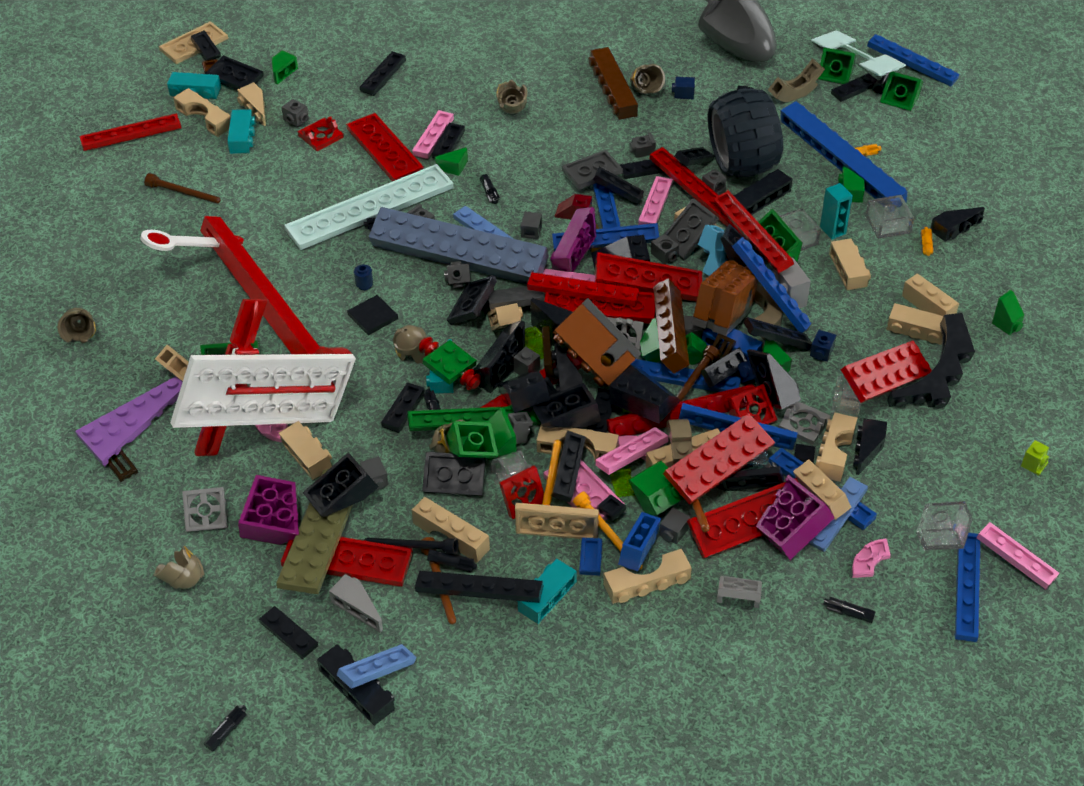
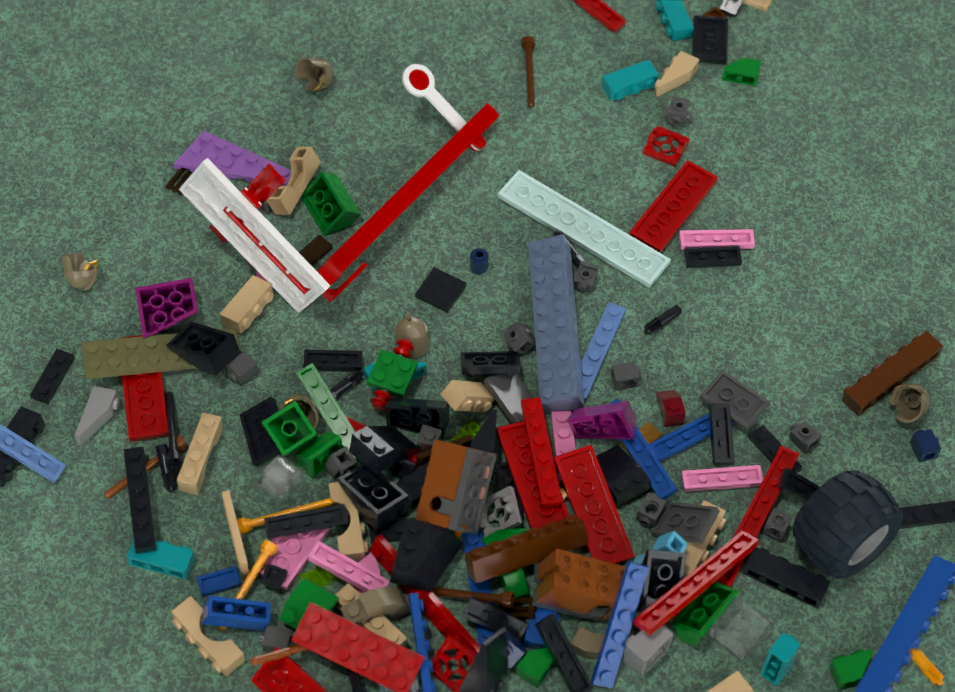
camera: 65 degrees right, 10 degrees up
tan arch [173,88,231,137] -> none
light grey piece [182,487,228,532] -> none
black plate [360,51,406,96] -> none
green slope [435,147,468,176] -> none
dark tan helmet [496,80,528,114] -> none
red piece [499,465,544,519] -> none

